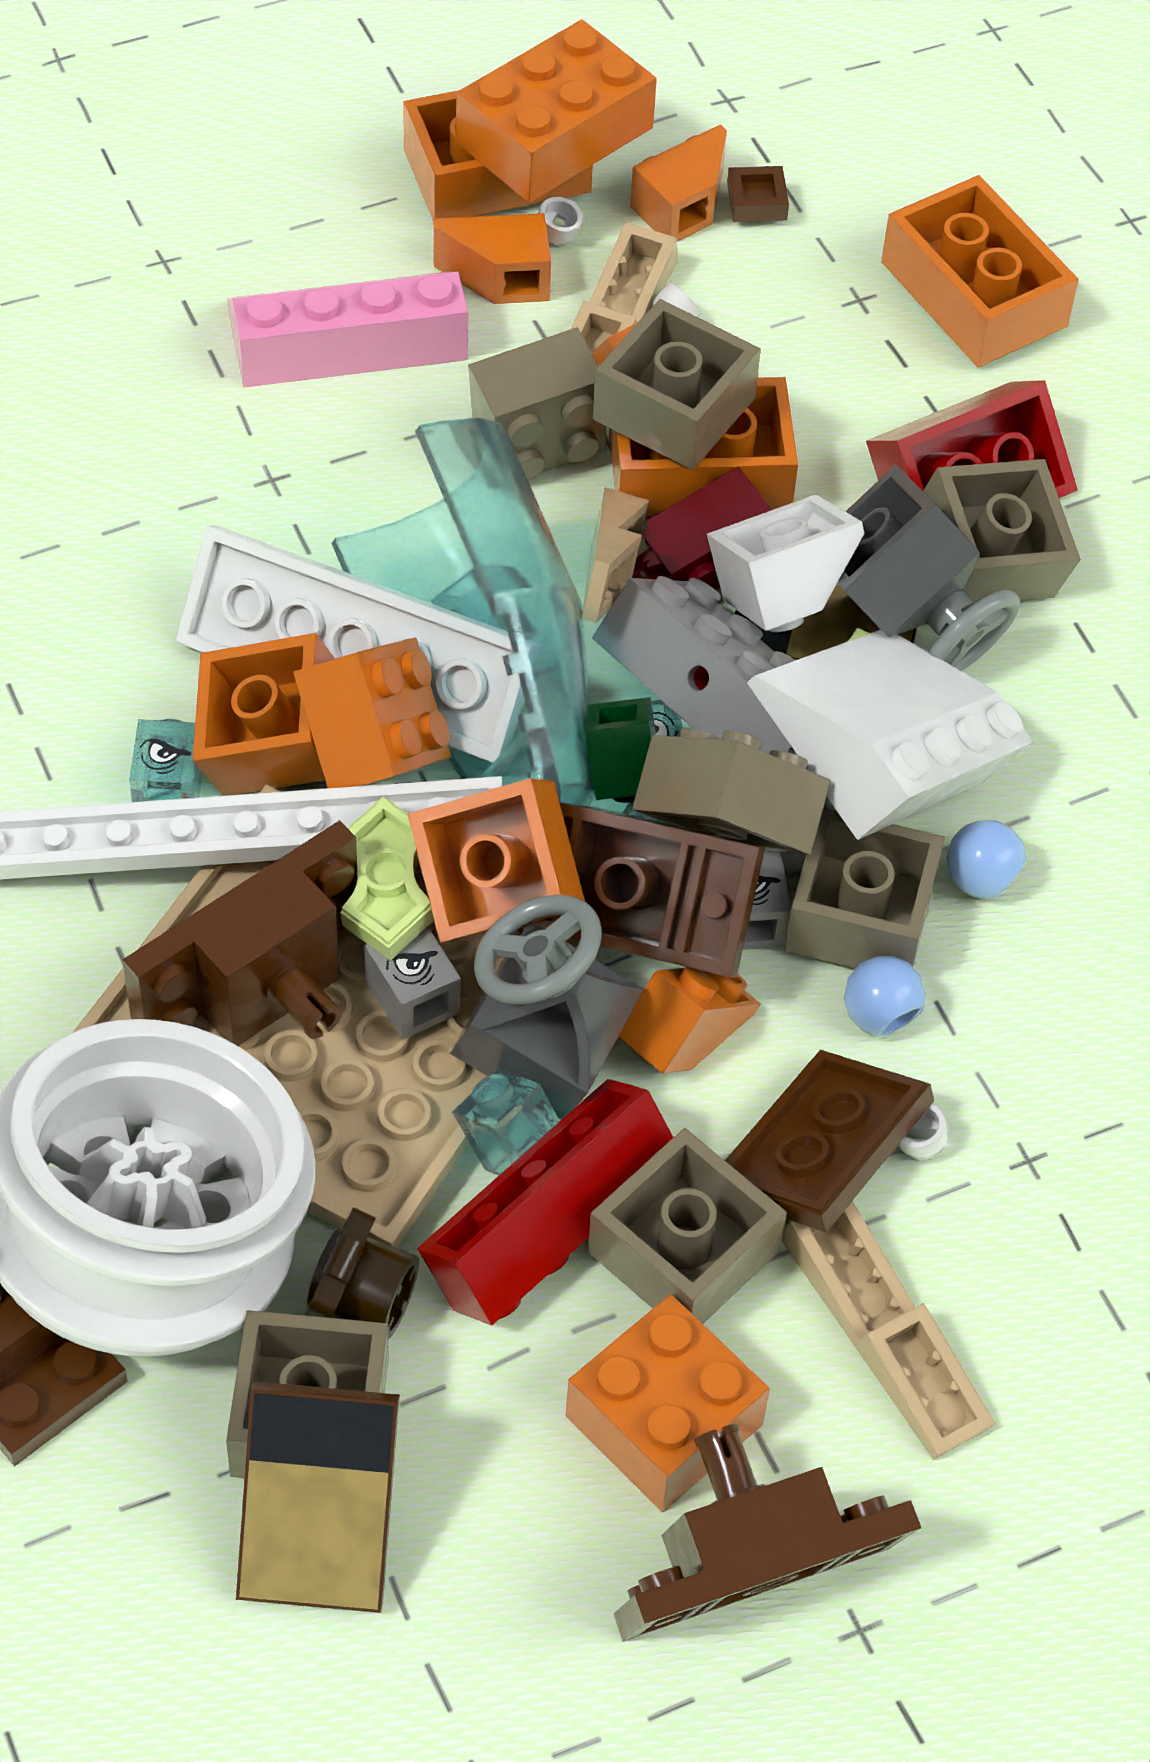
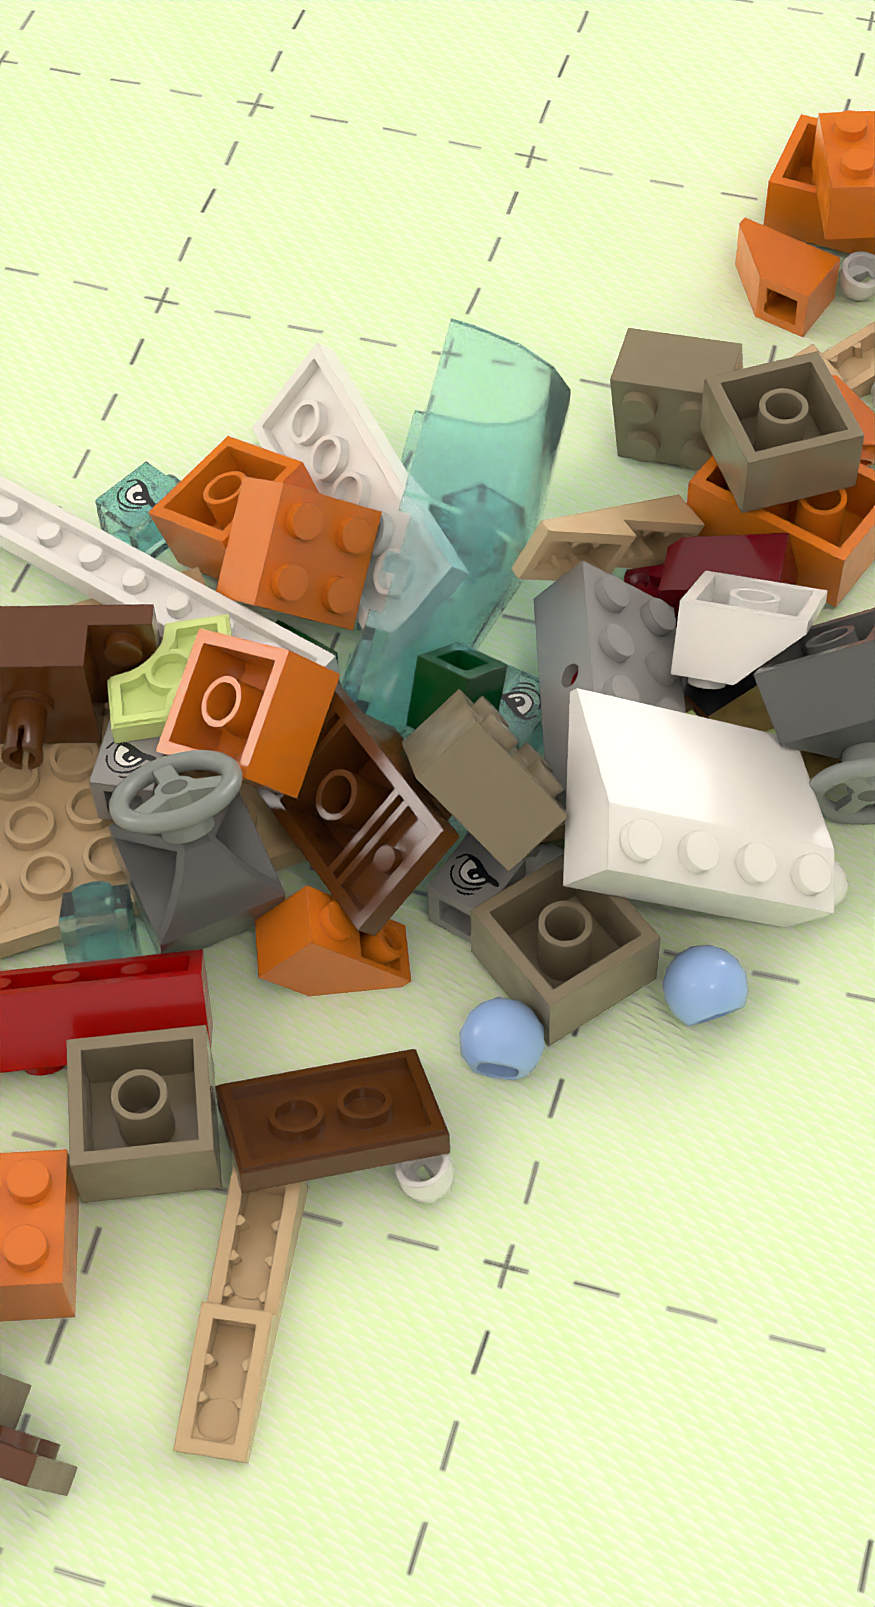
camera: 45 degrees right, 0 degrees up
bright pink slope [227,271,468,388] -> none

